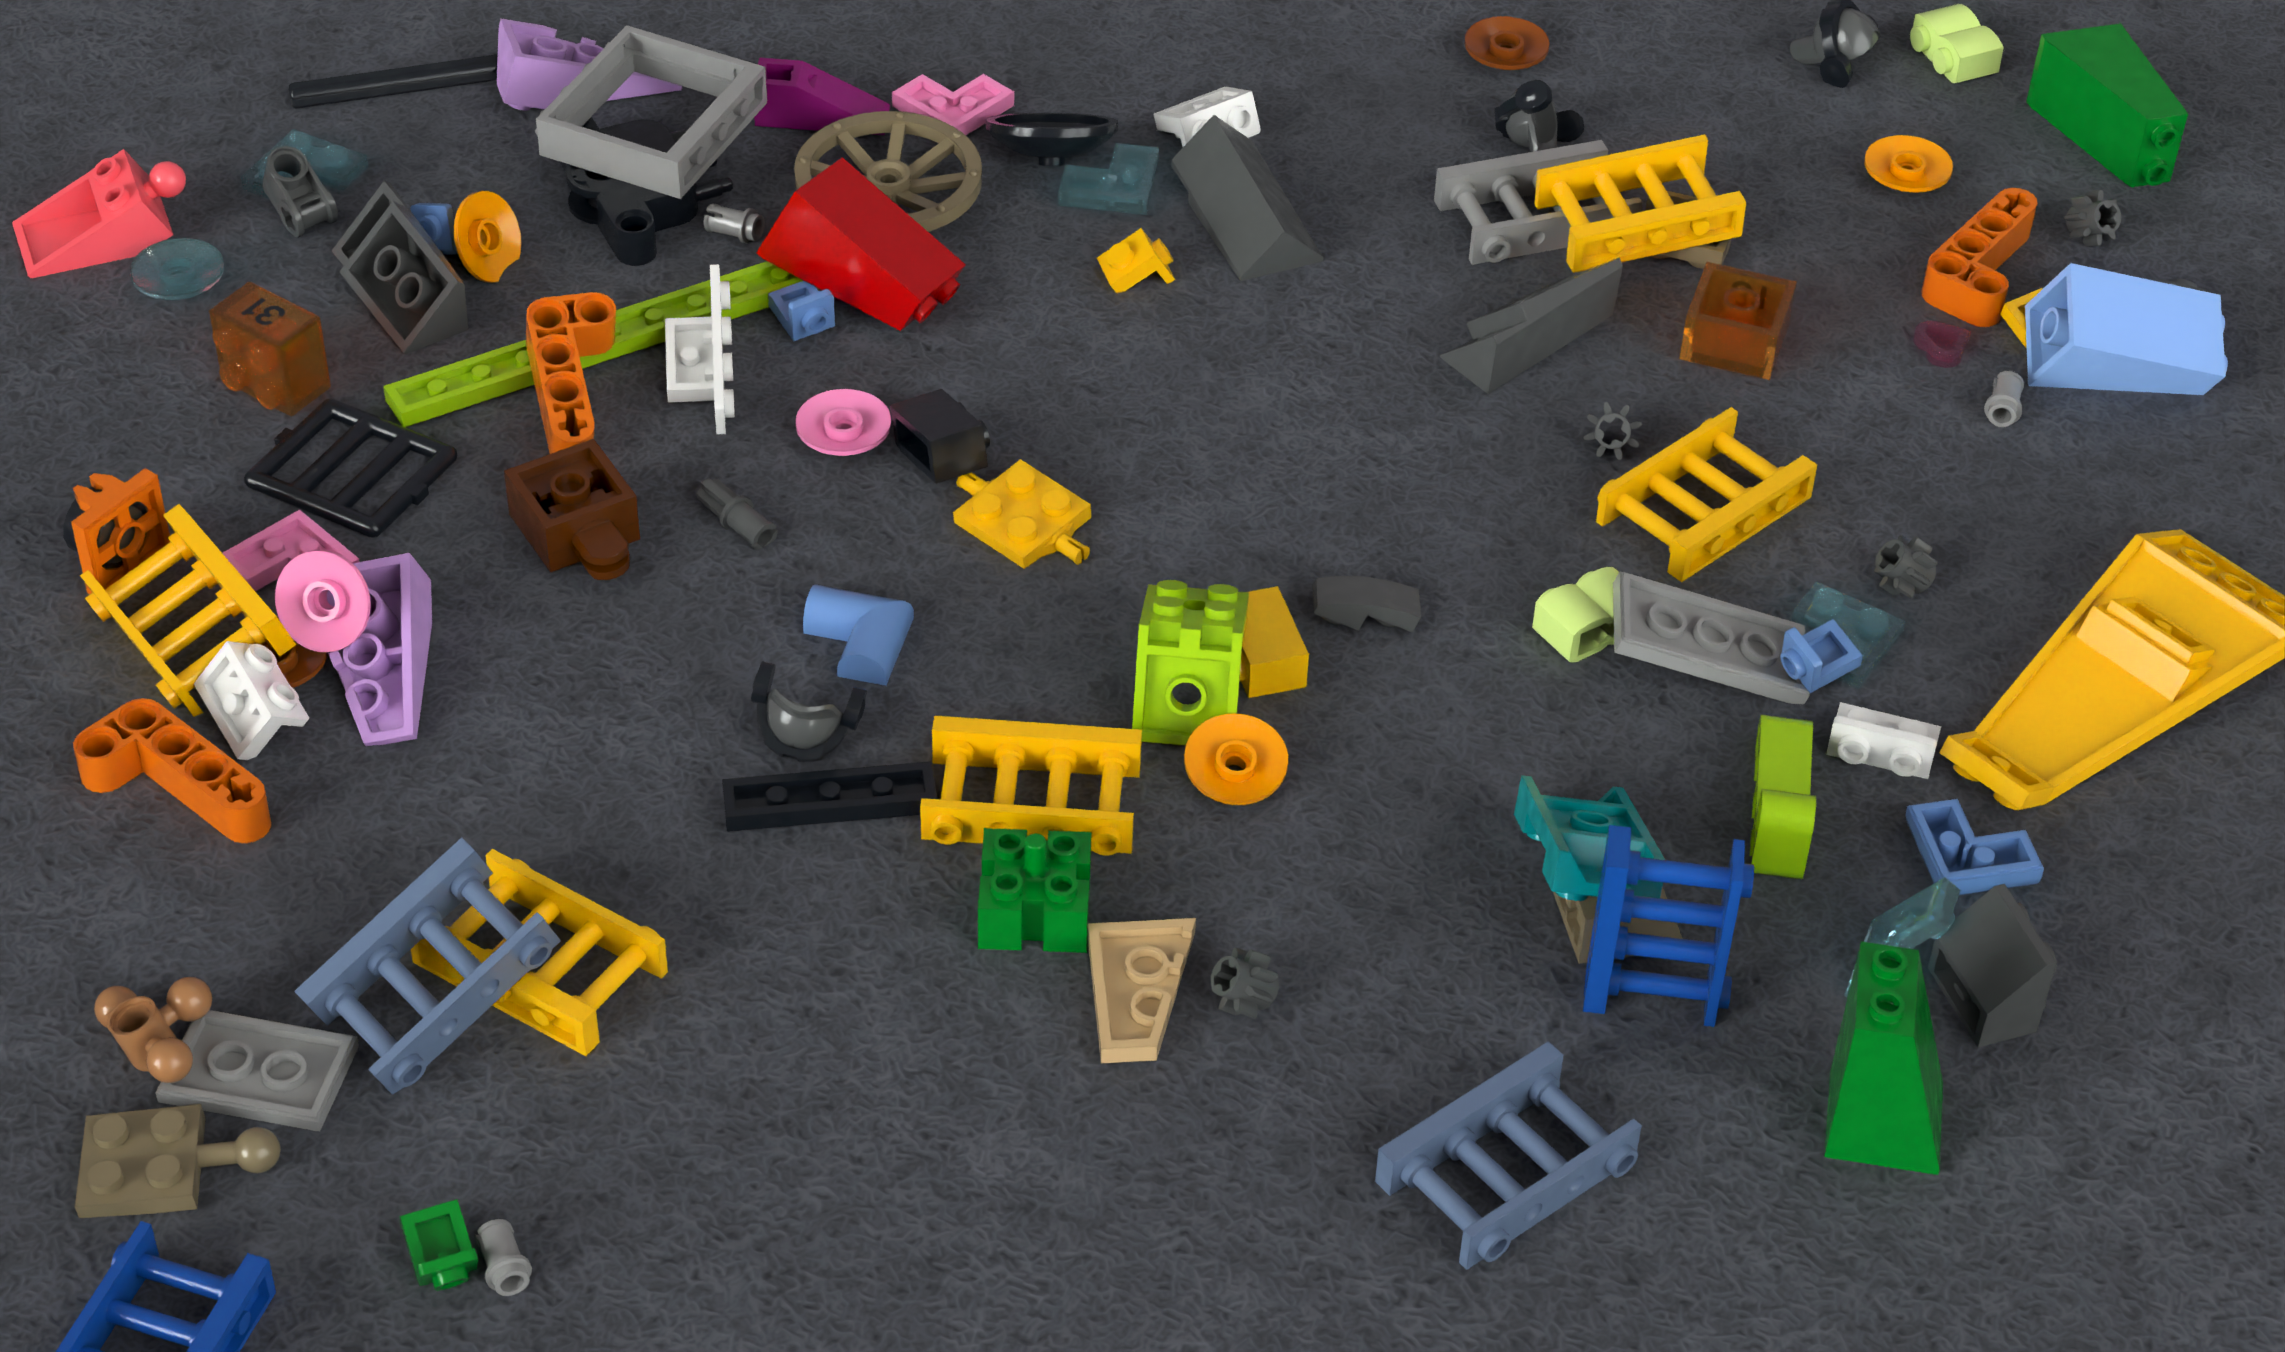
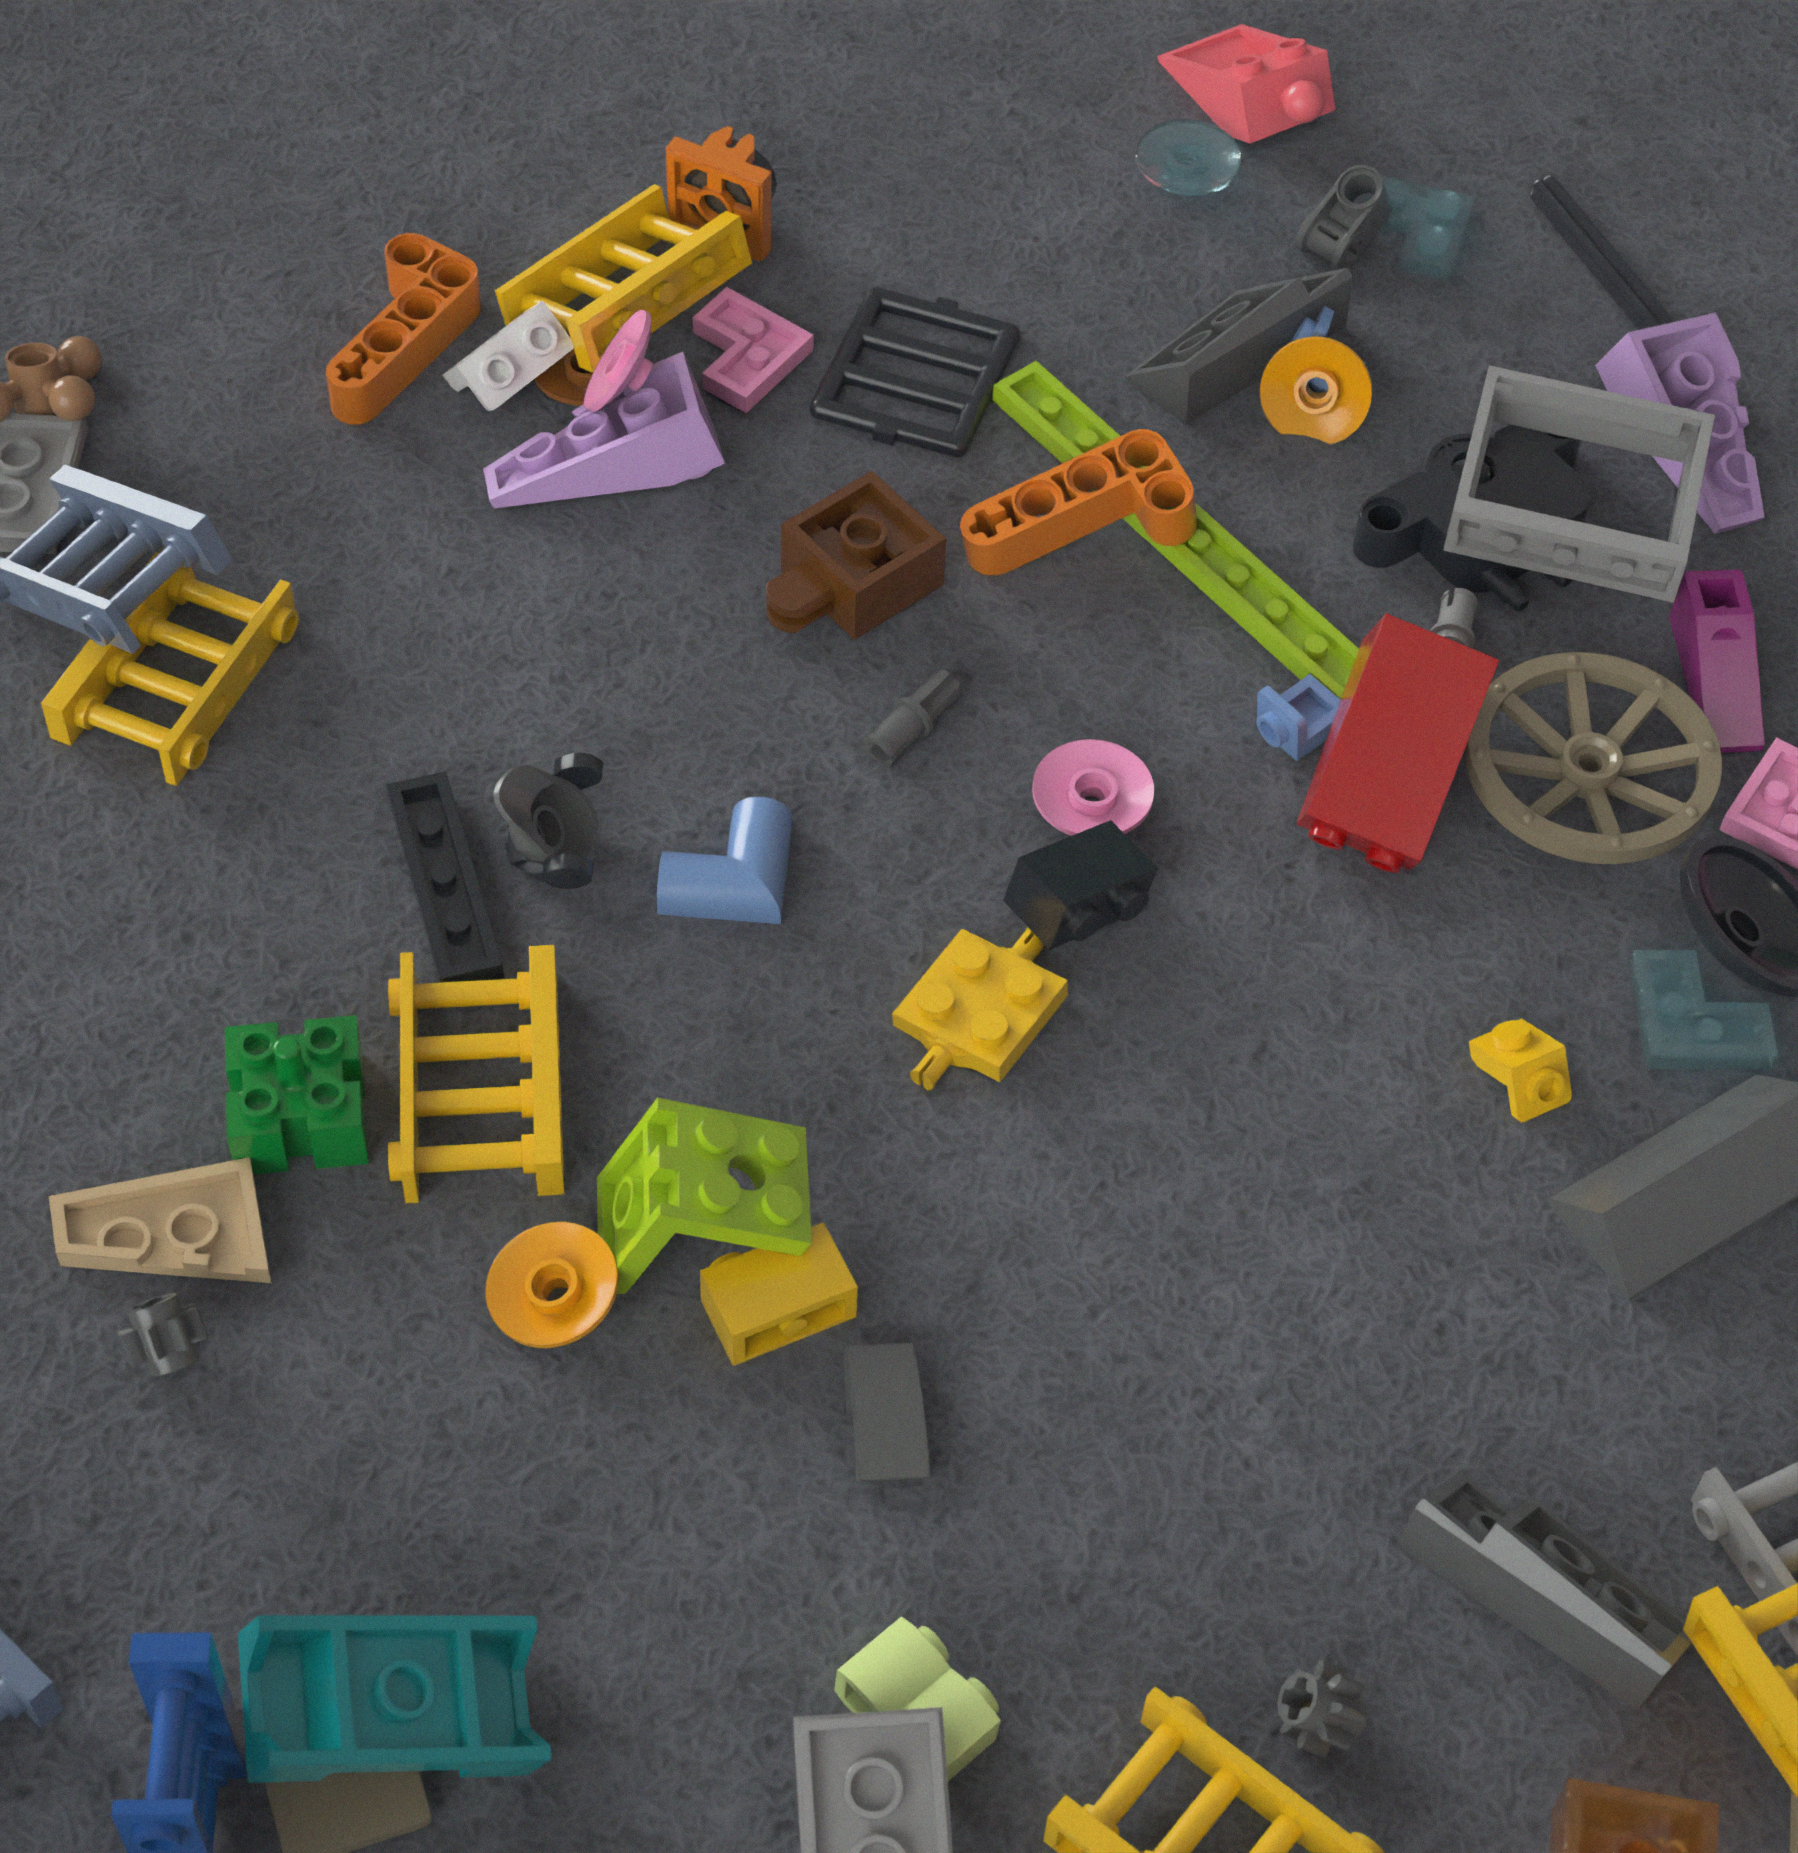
camera: 80 degrees right, 10 degrees up
clear orange brick [209,281,331,417] -> none
white bracket [665,264,735,434] -> none

